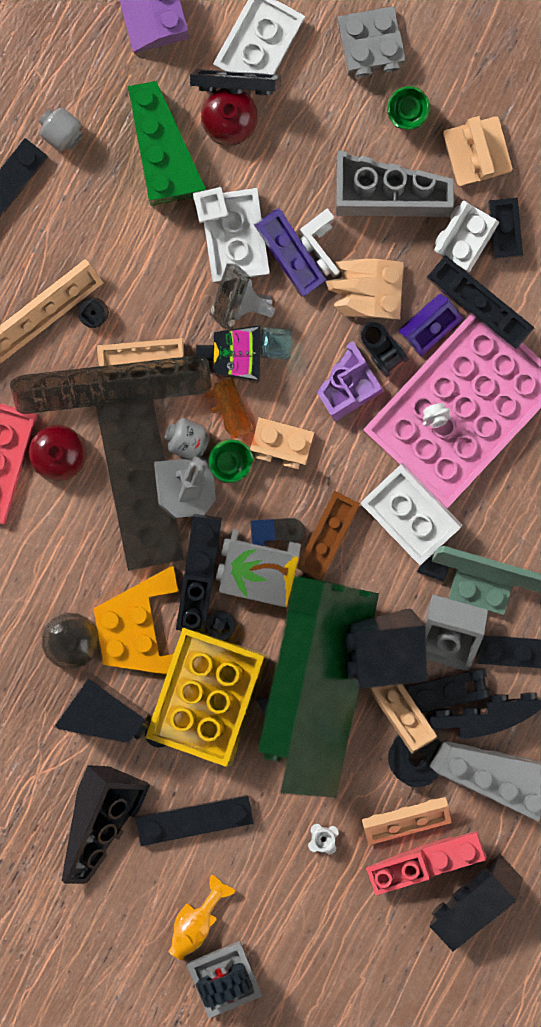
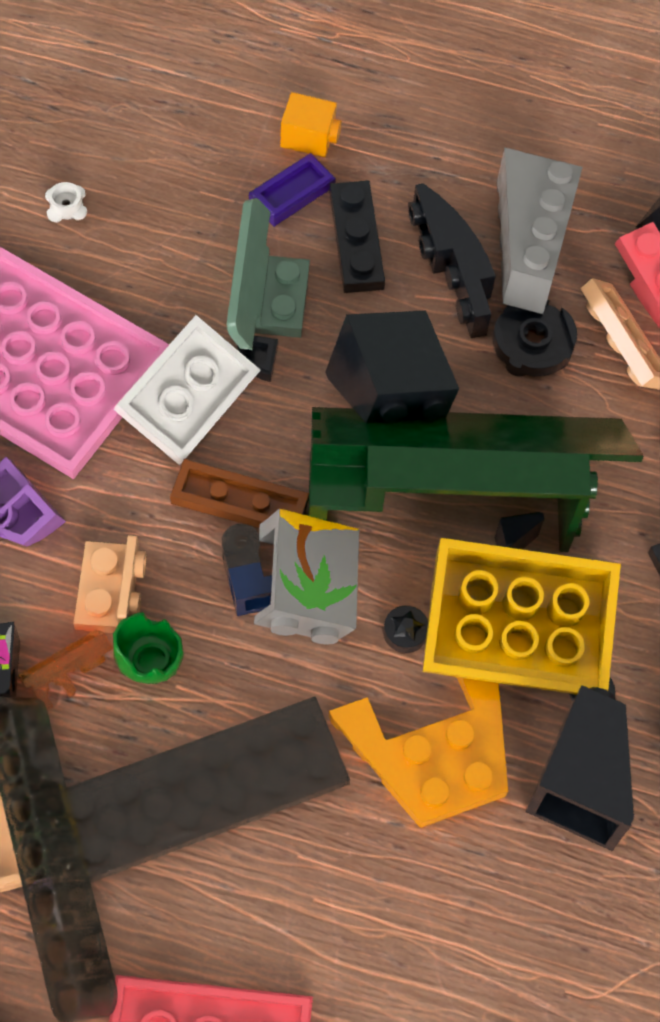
camera: 105 degrees left, 25 degrees down
dark red cylinder [28,424,87,482] -> none
clear smoke cylinder [42,612,99,669] -> none
light grey piece [154,457,216,519] -> none
light grey head [164,418,209,460] -> none
black slope [176,514,222,634] -> none
light nougat plate [368,684,437,754] -> none
black plate [407,668,492,713] -> none
white plate [423,403,451,428] -> none
light grey slope [423,594,488,671] -> none

